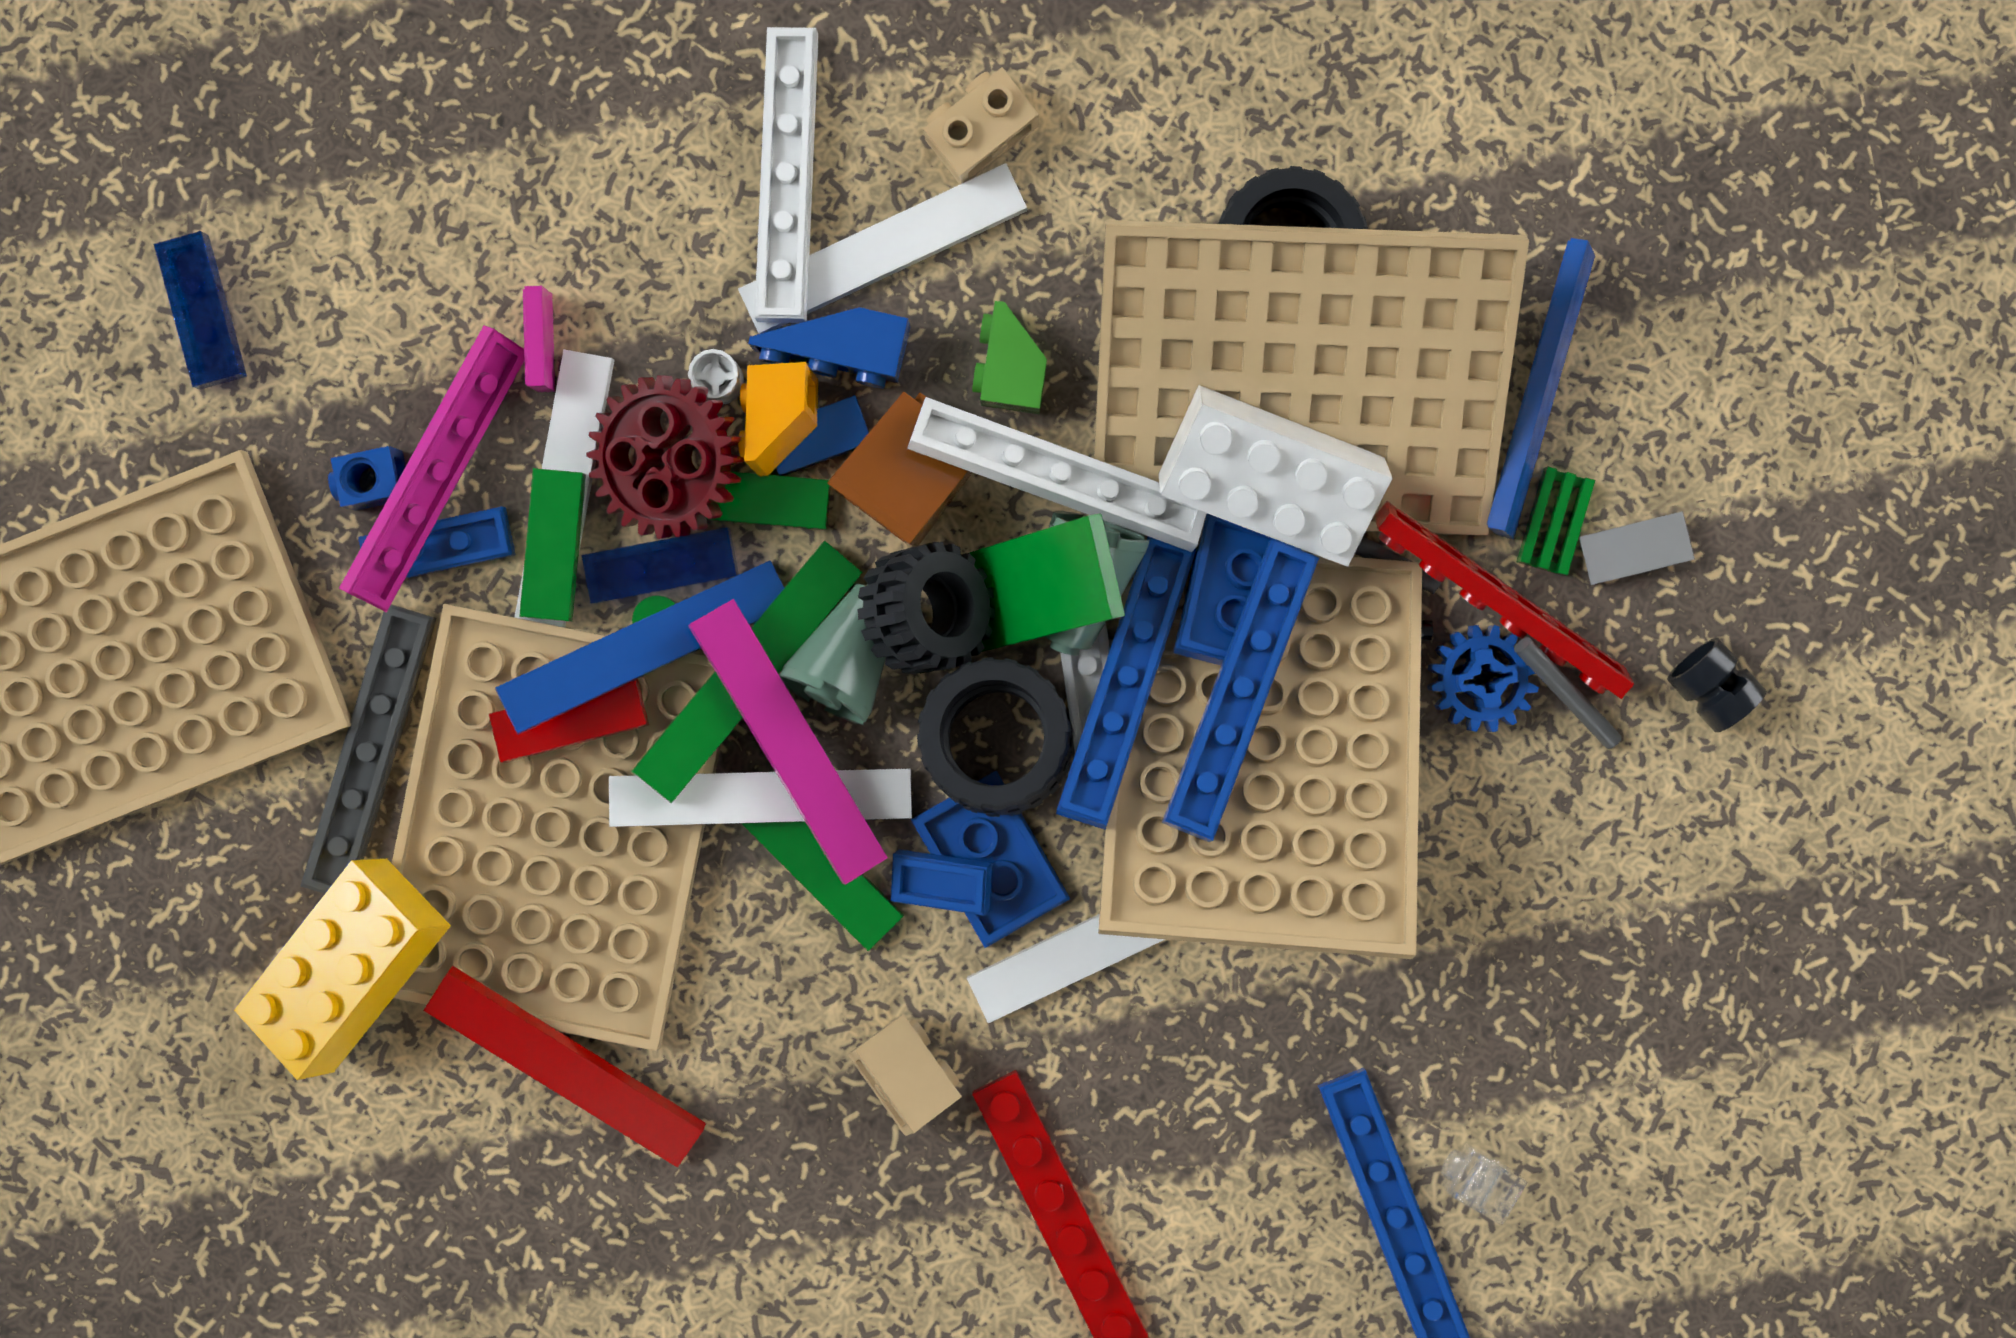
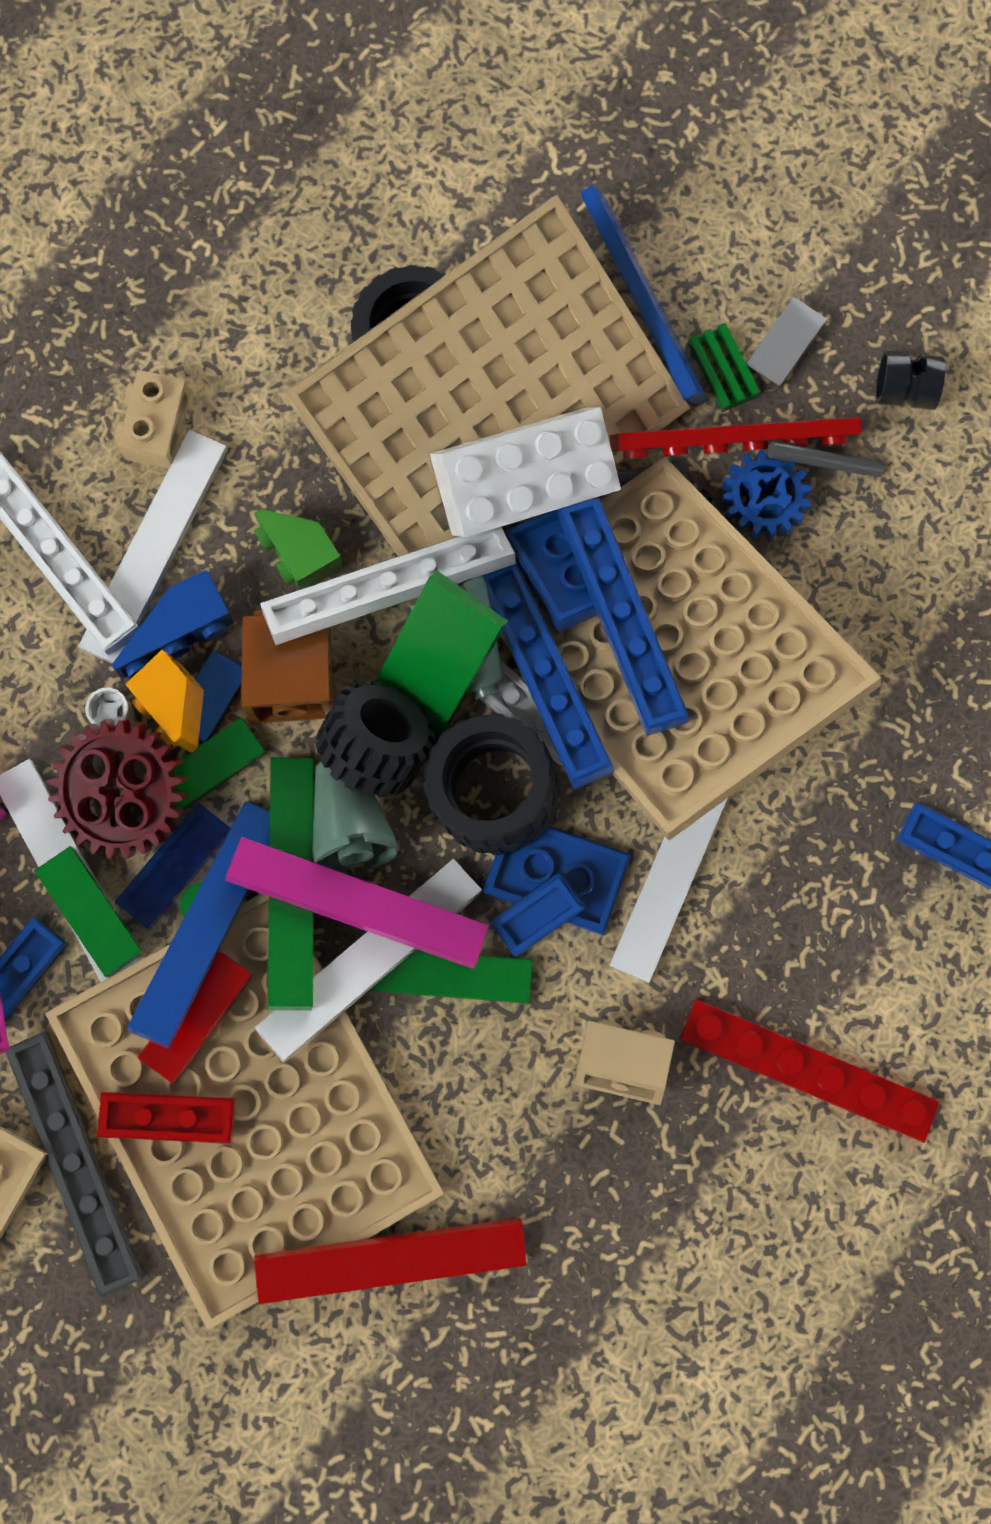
camera: 45 degrees left, 10 degrees down
yellow brick [234,858,451,1080] -> none
none -> red tile [97,1092,236,1144]

